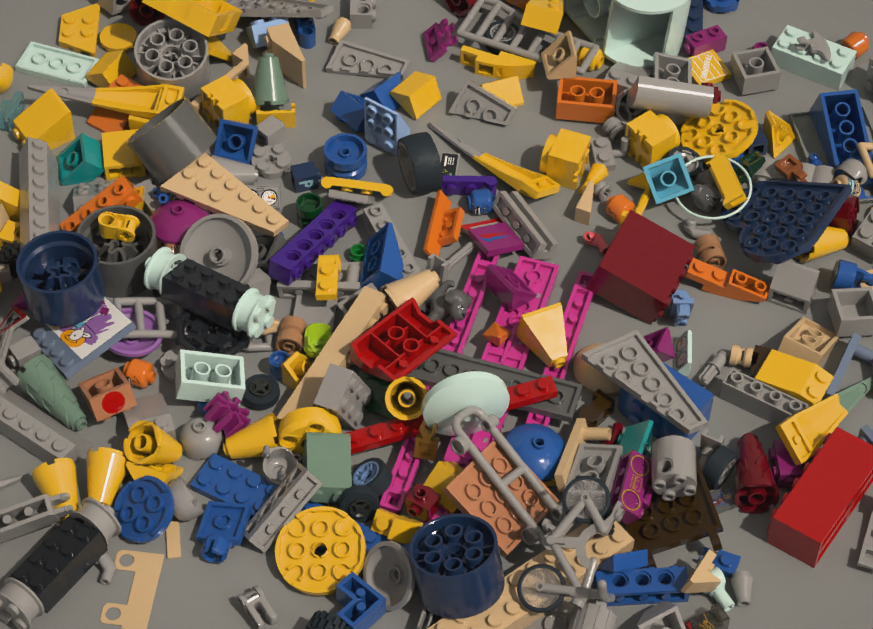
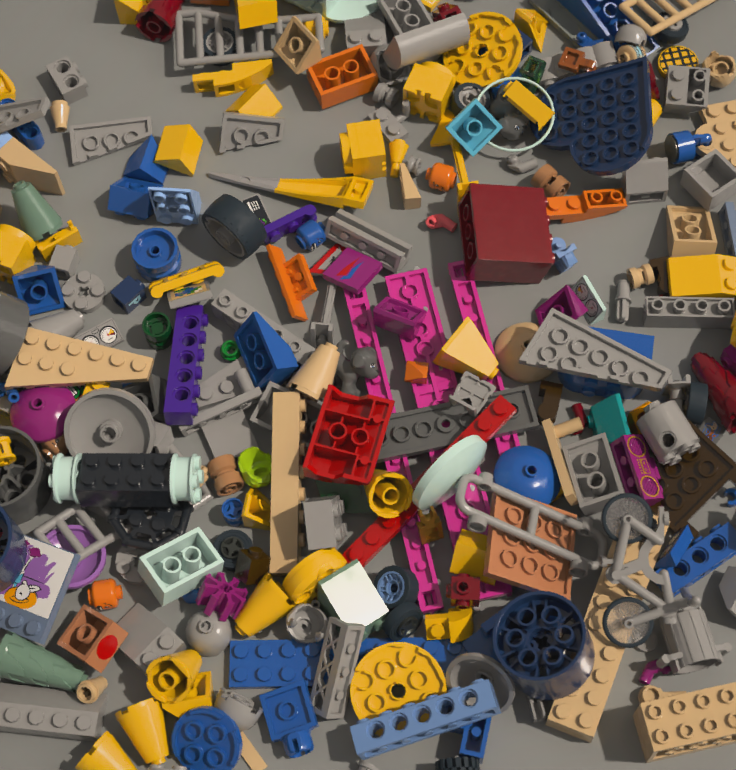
camera: 25 degrees left, 15 degrees up
yellow plate [315,254,341,301] -> none
magenta plate [423,18,458,62] -> none
none -> tan cone [76,676,108,704]
none -> dark brown brick [234,546,271,585]
none -> medium blue brick [350,679,501,760]
none -> light grey piece [449,371,496,417]

